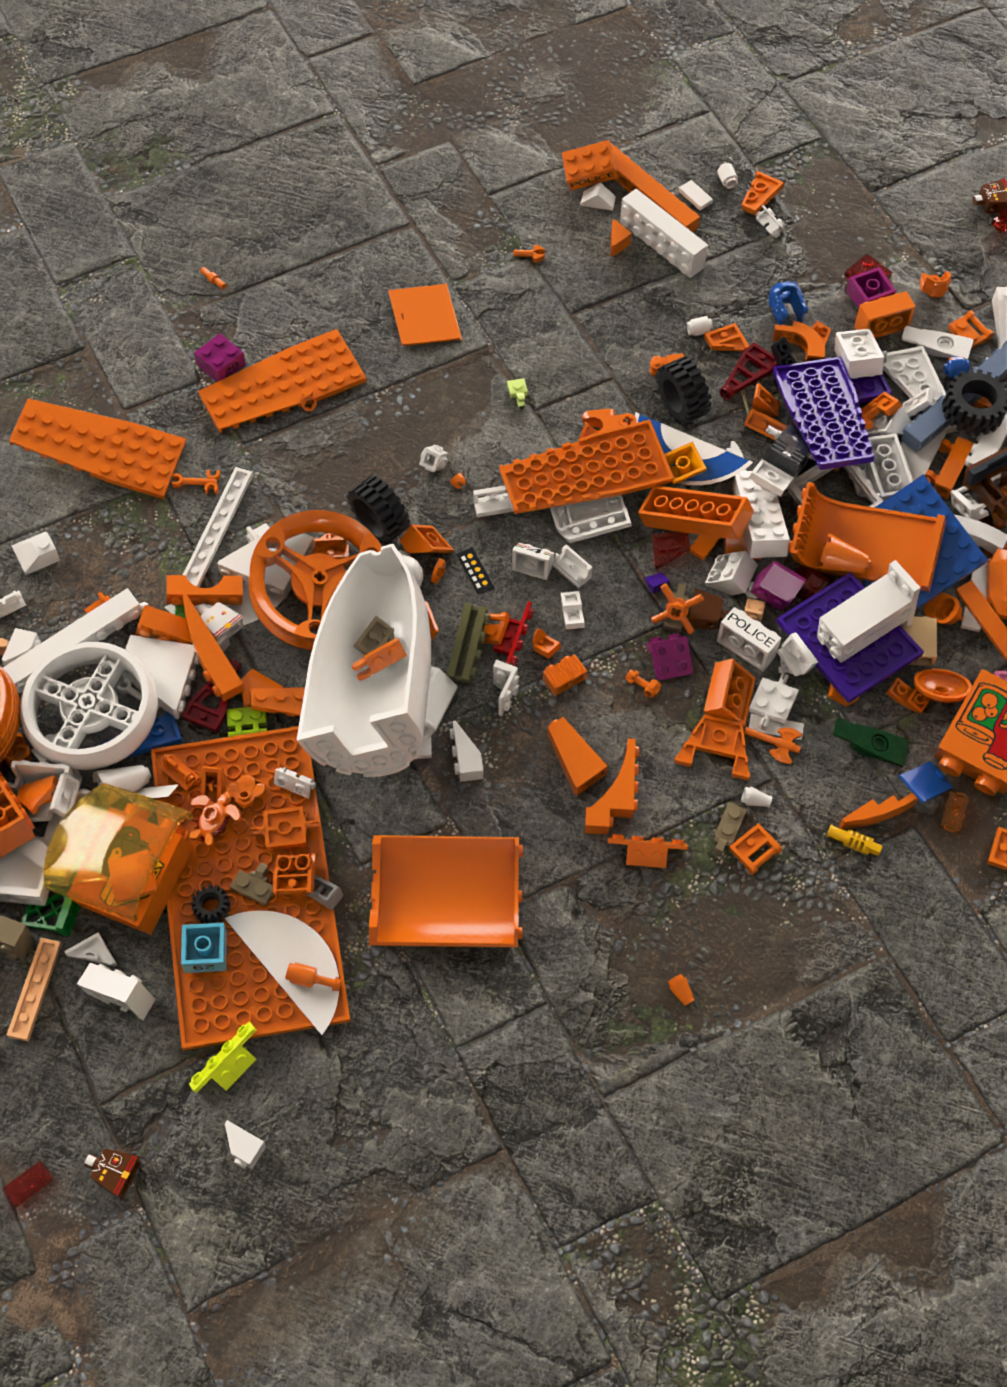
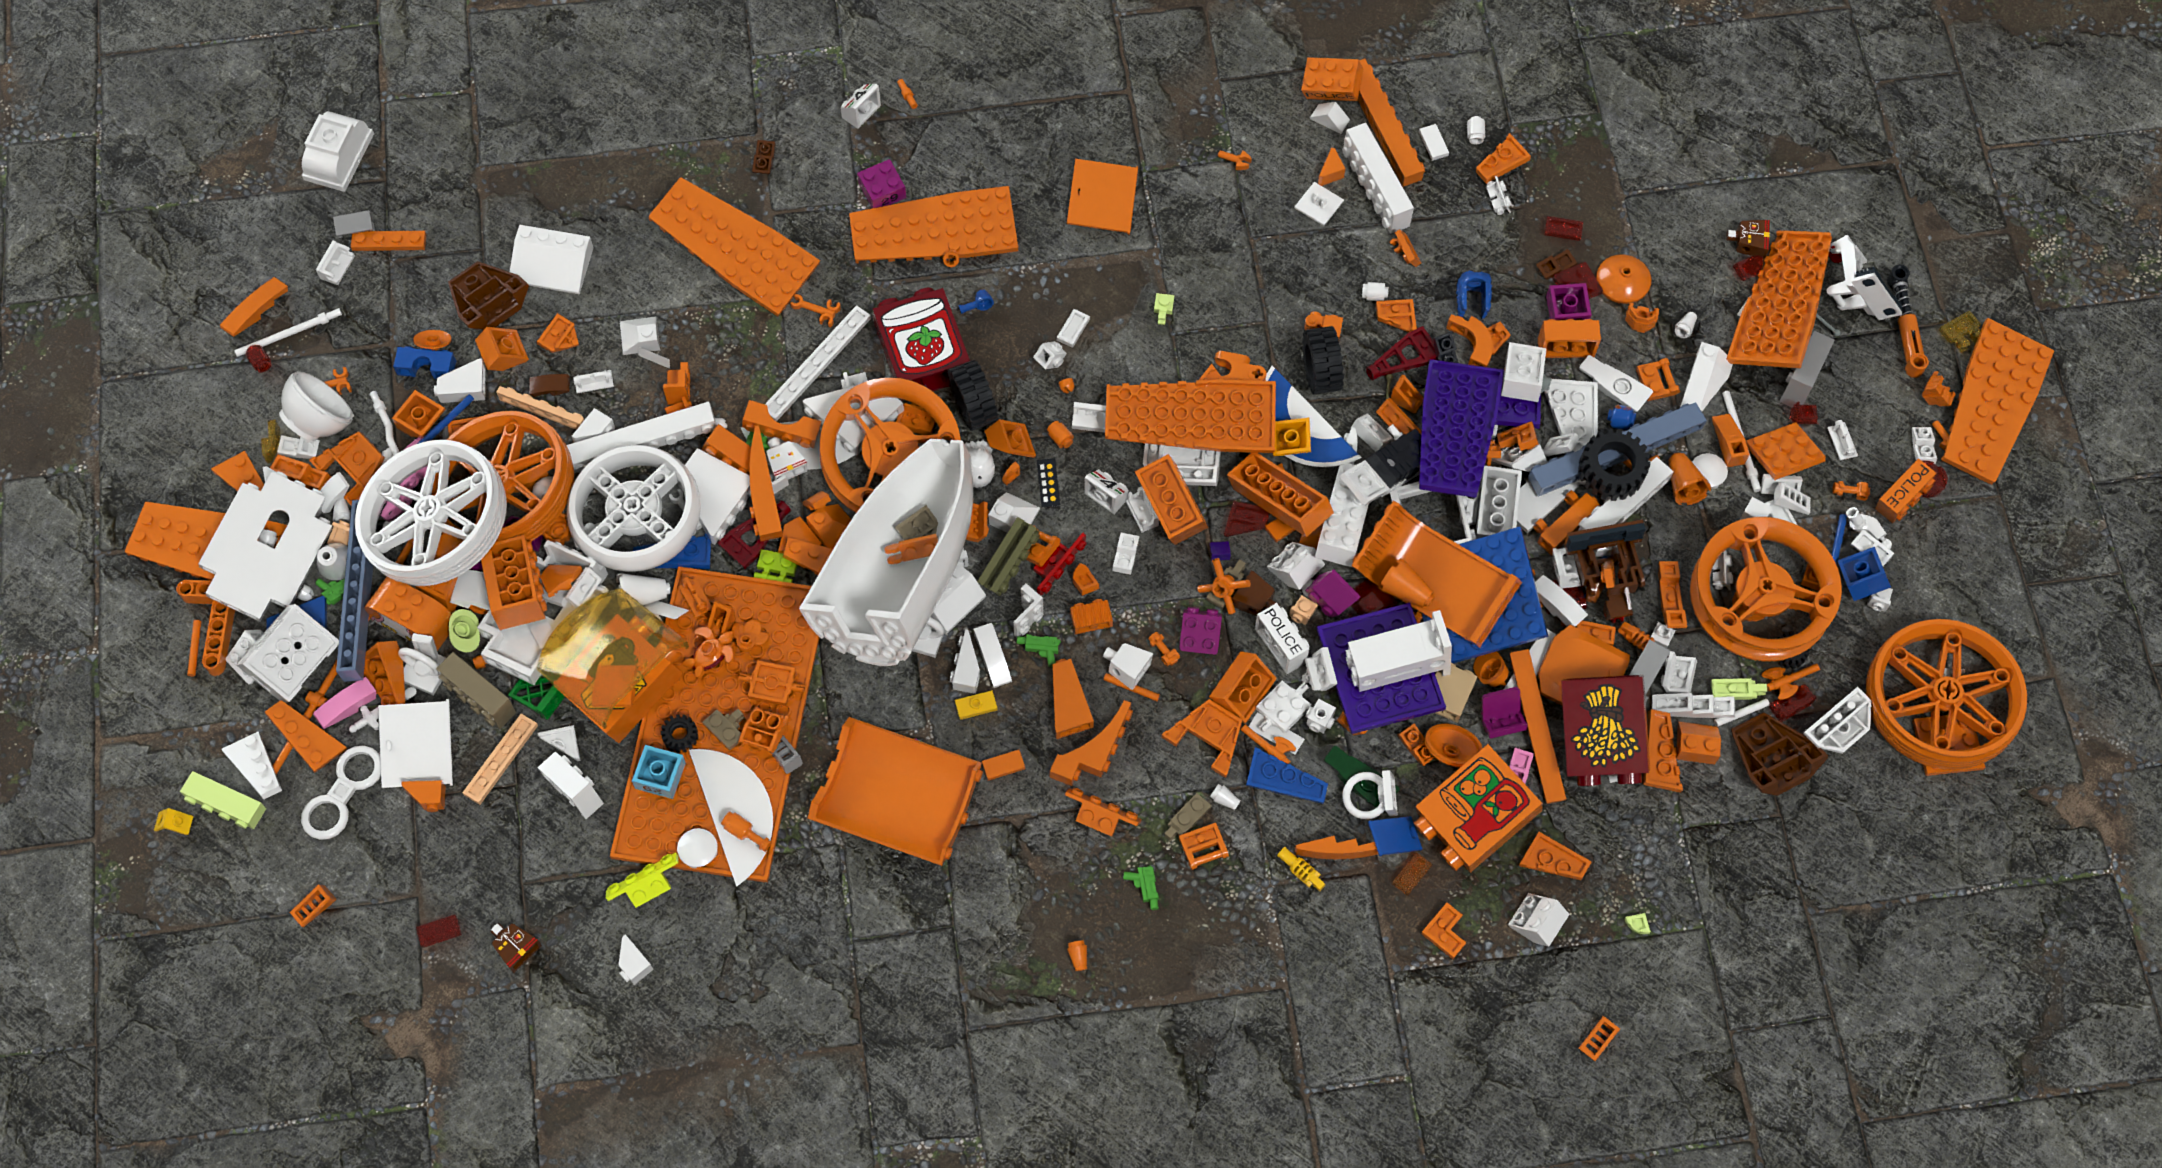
camera: 20 degrees right, 5 degrees up
white hinge [274,767,316,799] -> none
none -> white sticker [638,347,670,368]
none -> orange panel [663,362,690,405]
none -> white dish [677,828,718,868]
none -> reddish brown slope [752,140,776,174]
none -> orange slope [802,491,831,511]
none -> orange slope [806,504,851,549]
none -> white slope [841,84,881,129]
none -> brick [873,287,970,401]
none -> yellow plate [955,690,998,720]
none -> blue bar [959,290,994,314]
none -> white slope [974,623,1012,688]
none -> orange tile [982,750,1025,781]
none -> white slope [988,492,1040,533]
none -> bright green piece [1017,634,1061,667]
none -> orange brick [1047,421,1074,448]
none -> white tile [1057,309,1090,348]
none -> white torso [1103,643,1153,690]
none -> orange bar [1103,673,1160,701]
none -> bright green piece [1123,865,1159,910]
none -> orange brick [1135,454,1208,545]
none -> blue wing [1246,747,1328,804]
none -> white piece [1294,182,1344,226]
none -> white brick [1305,699,1336,734]
none -> white tile [1342,770,1398,819]
none -> white slope [1351,414,1393,452]
none -> orange plate [1390,229,1422,267]
none -> magenta bracket [1482,687,1527,739]
none -> reddish brown slope [1536,249,1578,280]
none -> clear red plate [1544,216,1583,241]
none -> orange dish [1596,254,1651,304]
none -> white cone [1675,312,1697,338]

